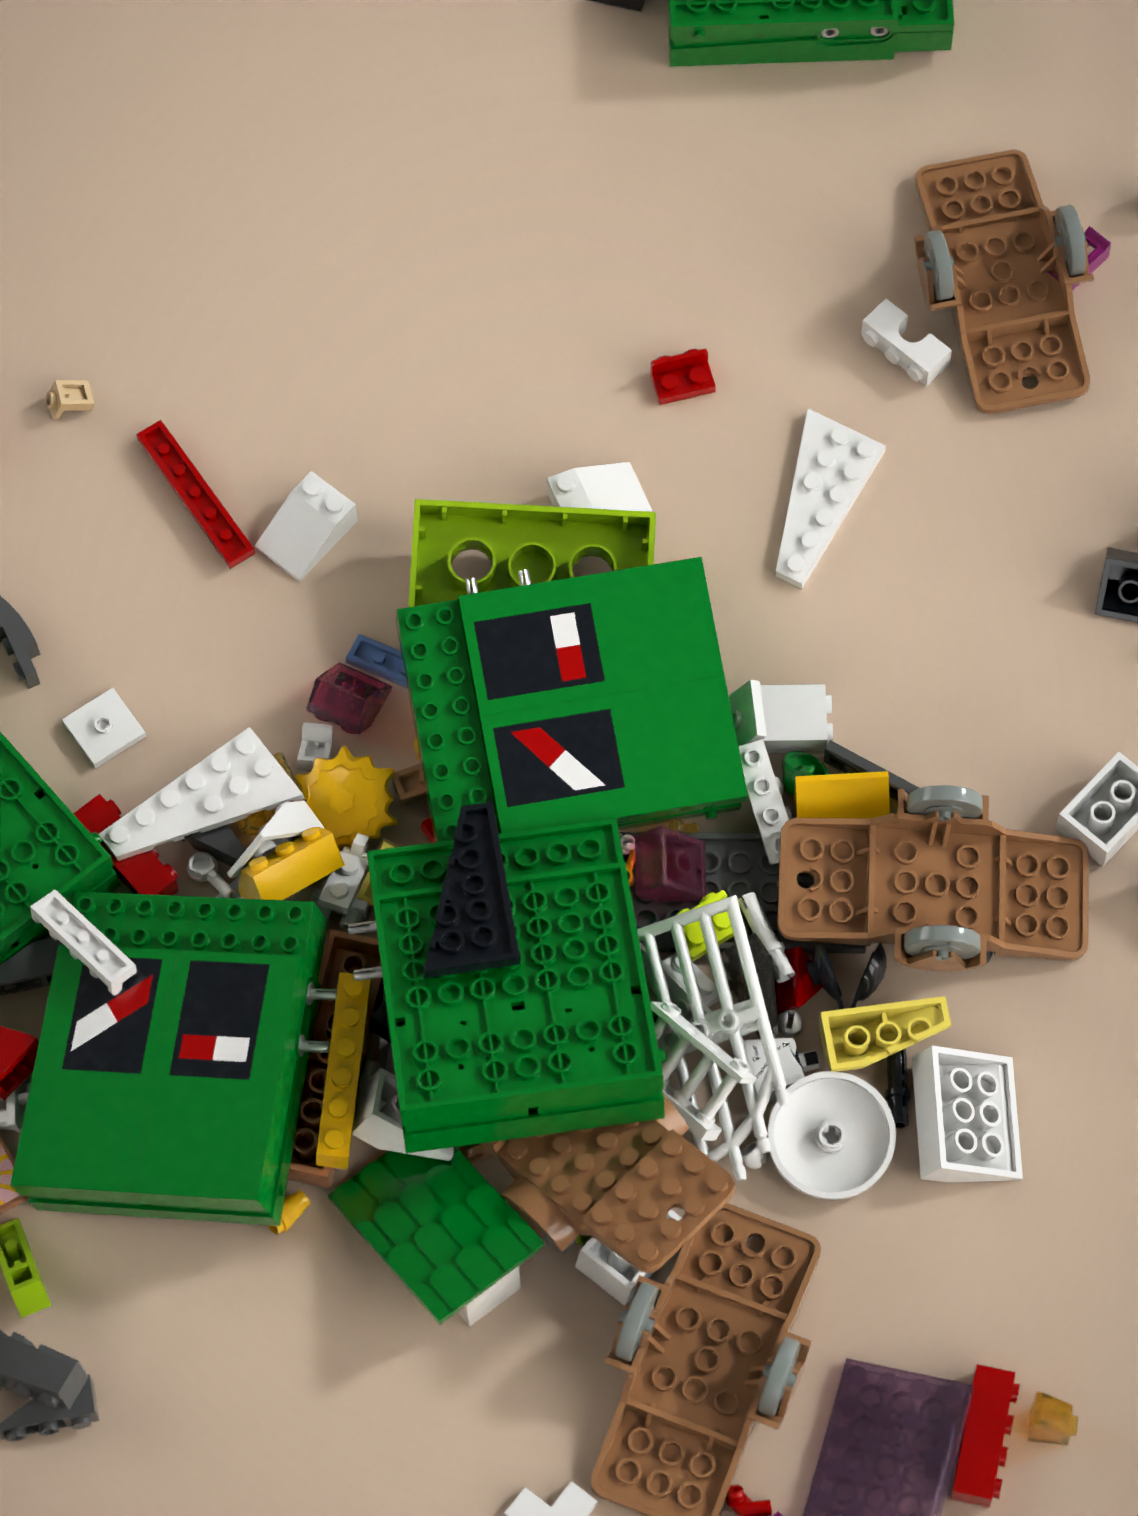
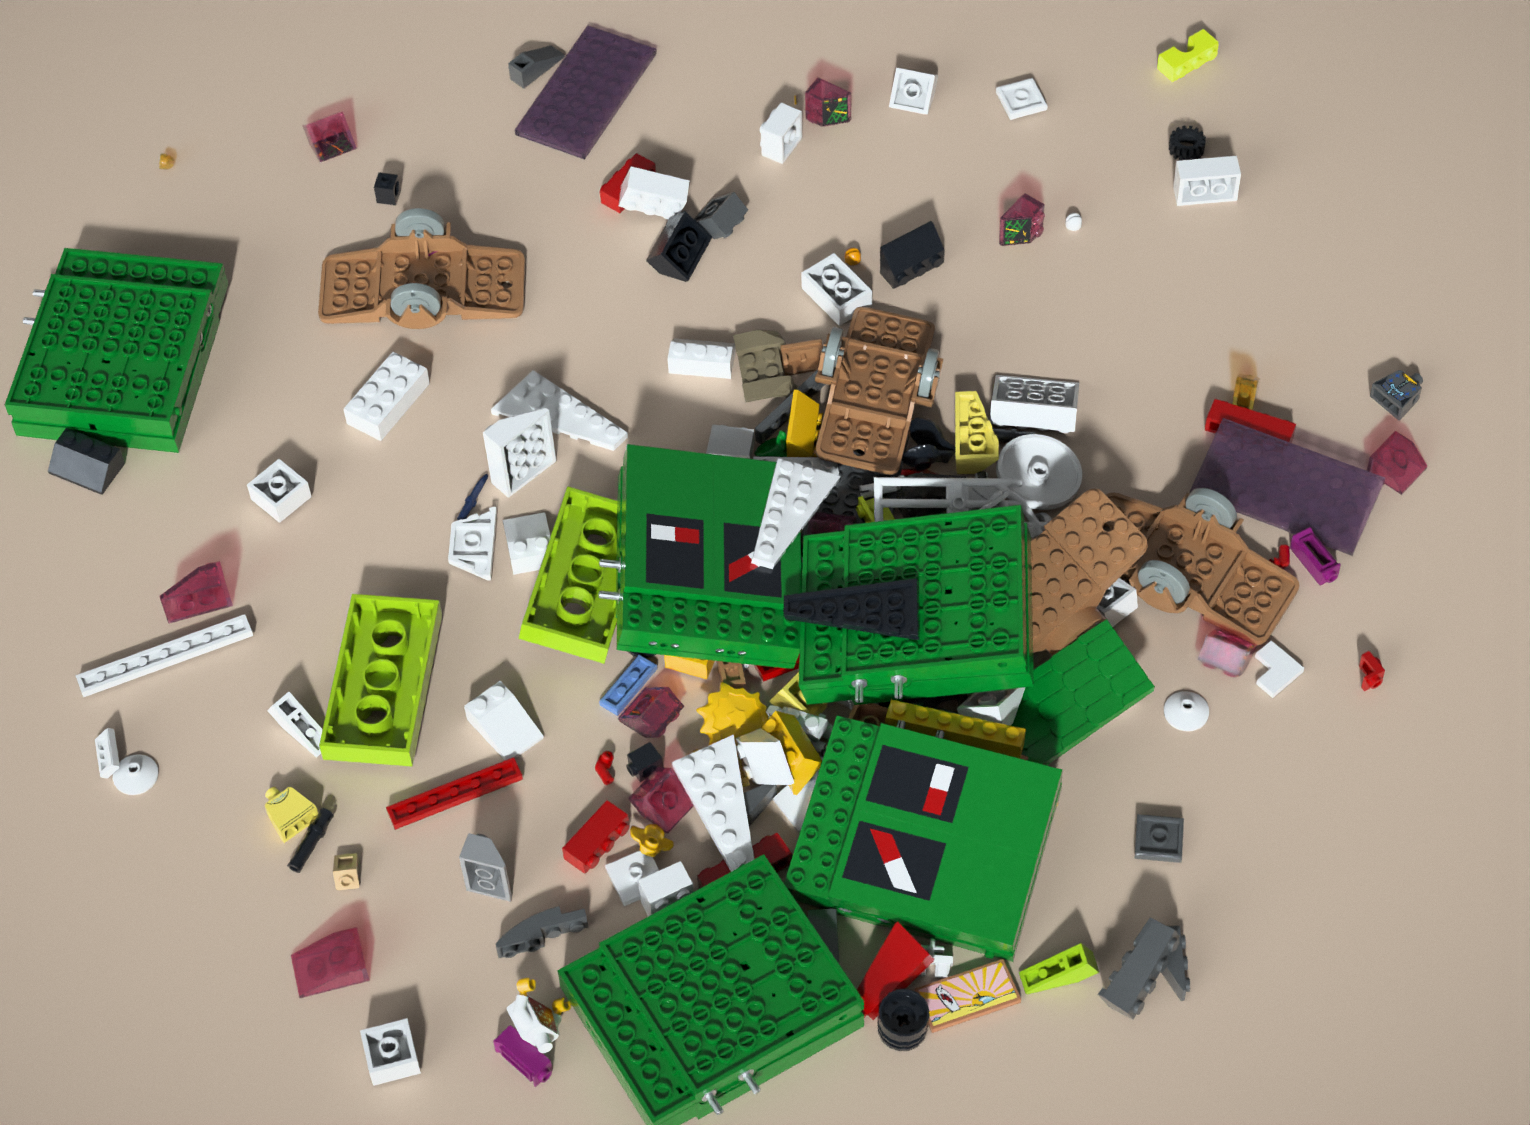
camera: 80 degrees left, 10 degrees down
white hinge [30,890,137,996] -> none
white plate [187,852,236,898] -> none
white bracket [297,722,333,770] -> none
red bracket [650,348,716,405] -> none
white arch [861,299,952,387] -> none
none -> white plate [75,614,253,697]
none -> white plate [95,728,120,778]
none -> white dish [113,754,159,795]
none -> clear pink slope [159,561,233,624]
none -> white brick [247,459,311,523]
none -> light yellow torso [264,787,318,843]
none -> white slope [268,692,323,757]
none -> black pin [287,808,334,873]
none -> lime plate [319,594,442,767]
none -> white brick [344,352,430,441]
none -> white wing [448,507,497,580]
none -> dark blue piece [457,474,488,520]
none -> light grey slope [459,833,512,902]
none -> white slope [483,408,556,498]
none -> red brick [562,800,630,874]
none -> red arm [595,751,614,785]
none -> black brick [626,742,663,782]
none -> clear pink slope [628,767,694,833]
none -> yellow plate [630,824,674,857]
none -> white brick [638,861,694,916]
none -> white slope [668,338,736,379]
none -> dark tan piece [733,329,797,402]
none -> white wing [751,458,841,569]
none -> medium nougat hinge [780,339,823,376]
none -> dark grey plate [1134,814,1184,863]
none -> white dish [1164,691,1209,731]
none -> clear pink slope [1198,629,1257,678]

